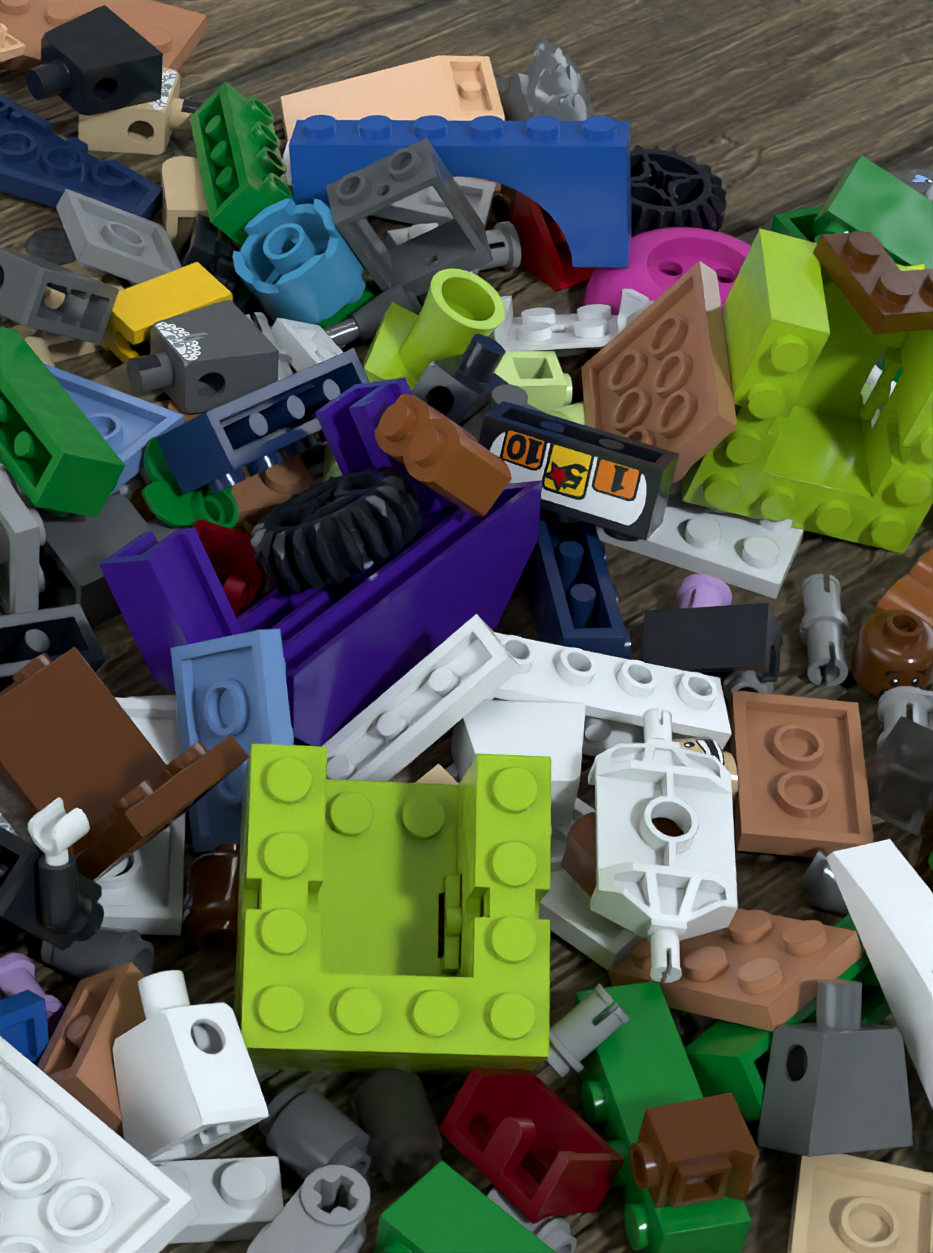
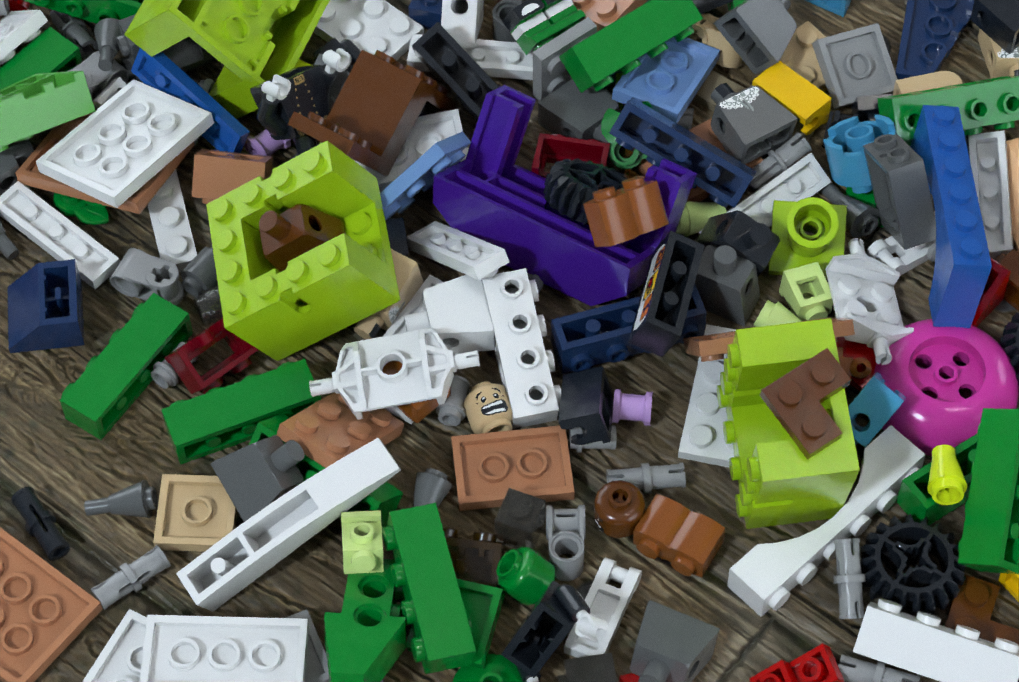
camera: 90 degrees right, 15 degrees up
white torso [112,970,269,1163] -> none
light grey pin [546,983,631,1077] -> none
reddish brown window [630,1092,760,1208] -> none
none -> reddish brown torso [259,204,346,272]

